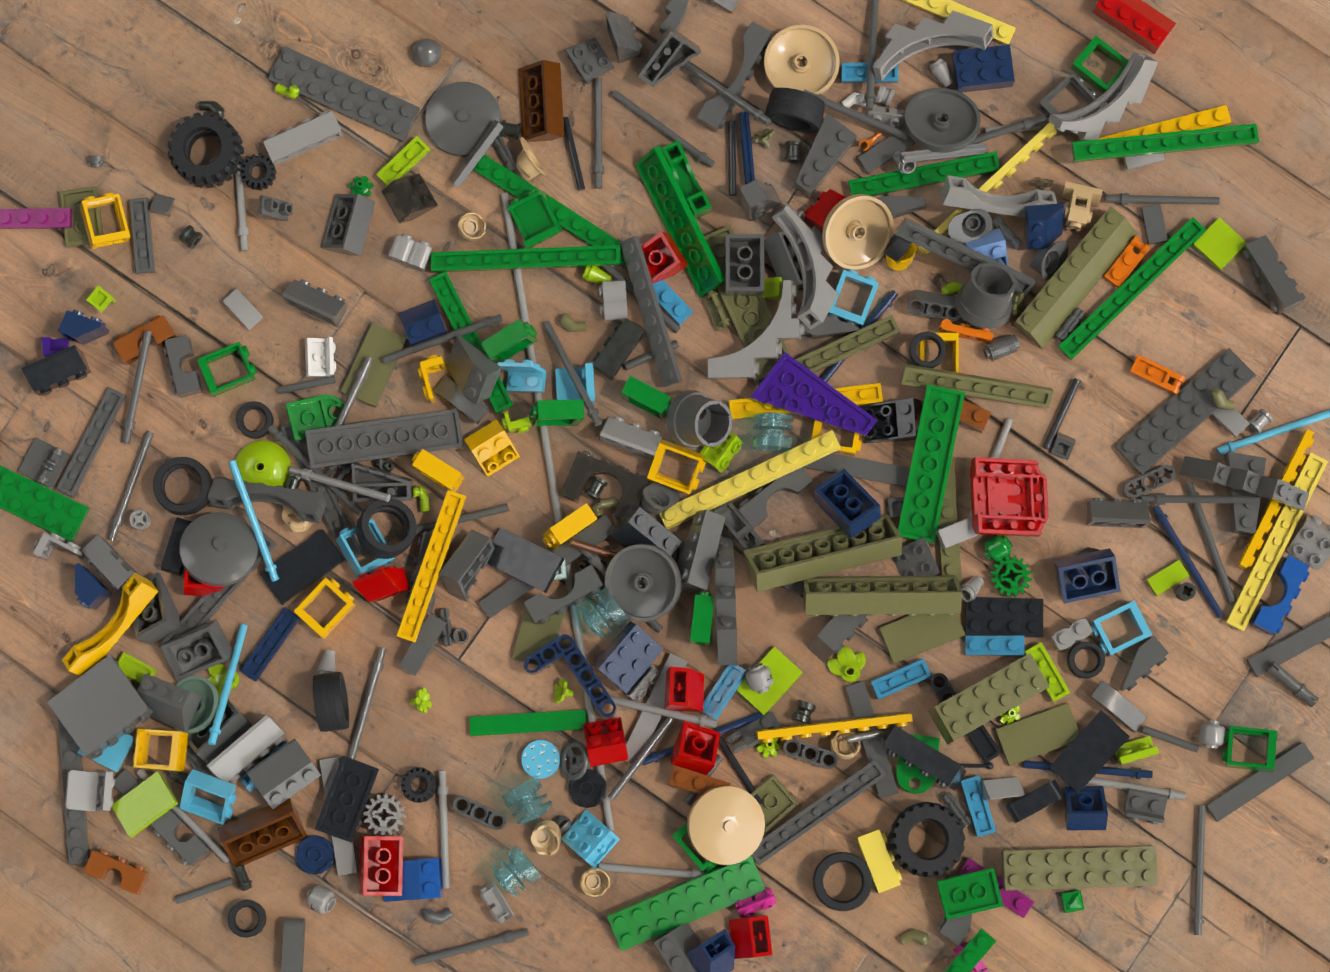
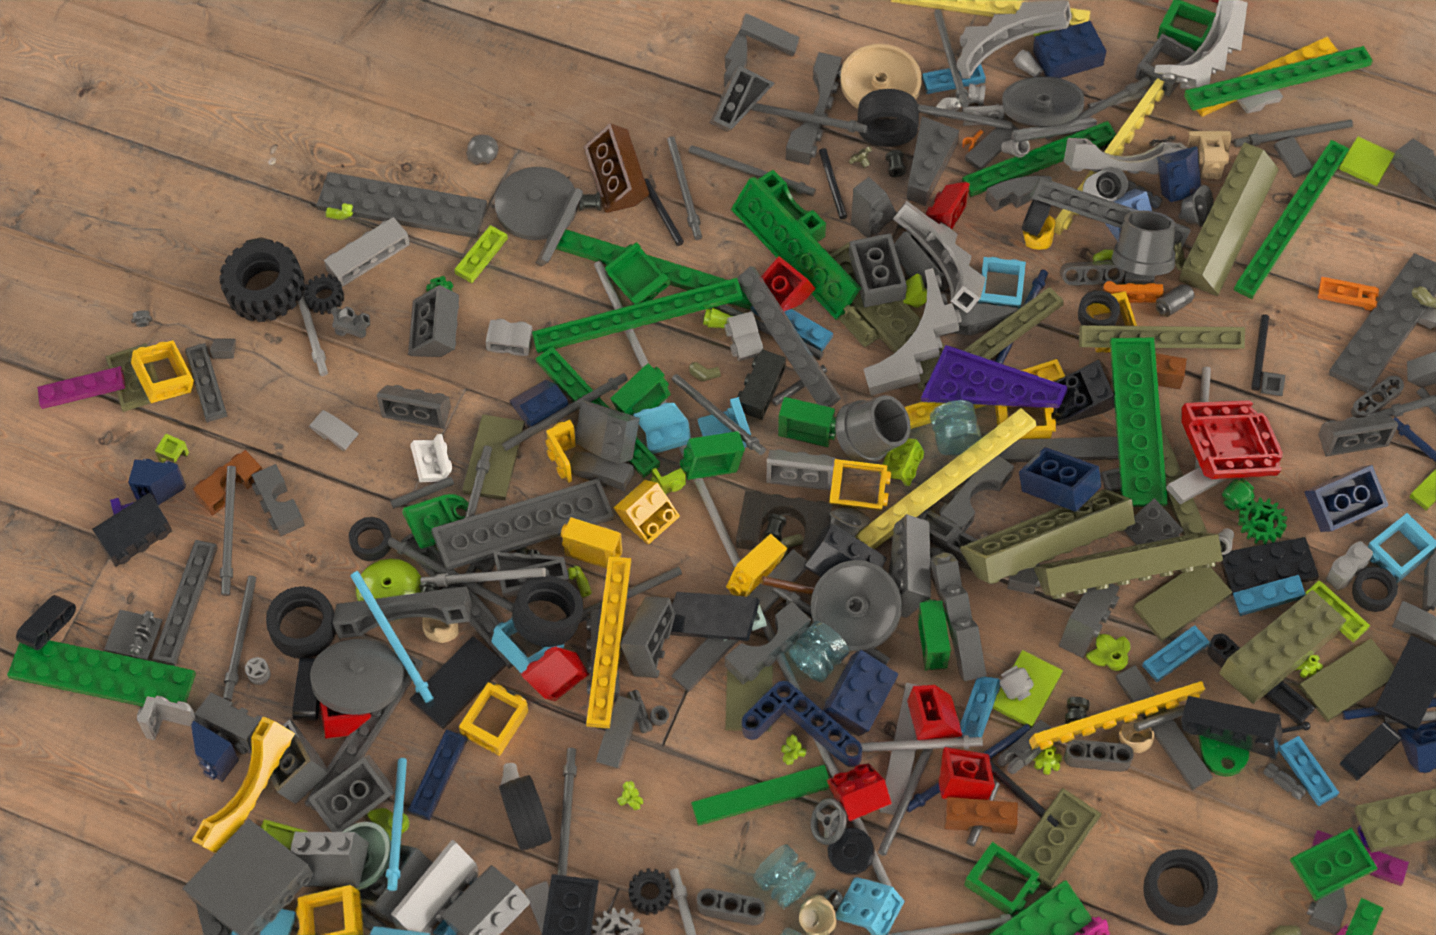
camera: 15 degrees left, 20 degrees down
pearl dark grey wheel [179,225,203,249] -> none
green window [197,342,257,397] -> none
clear smoke slope [381,173,438,224] -> none
tan hair [458,212,486,241] -> none
dark grey axle [493,136,517,171] -> none
tan piece [516,137,547,180] -> none
medium azure tile [522,740,560,779] -> none
dark grey hinge [565,37,615,84] -> none
dark grey slope [606,11,643,63] -> none
light grey hinge [624,665,661,702] -> none
tan dish [687,786,765,865] -> none
dark blue axle [739,112,755,185] -> none
dark grey plate [752,759,886,865] -> none
tan dish [822,194,894,270] -> none
light yellow brick [856,830,902,893] -> none
black tyre [889,802,965,877] -> none
light grey slope [982,777,1025,800] -> none
dark grey axle [1056,308,1085,342] -> none
orange plate [1103,236,1151,289] -> none

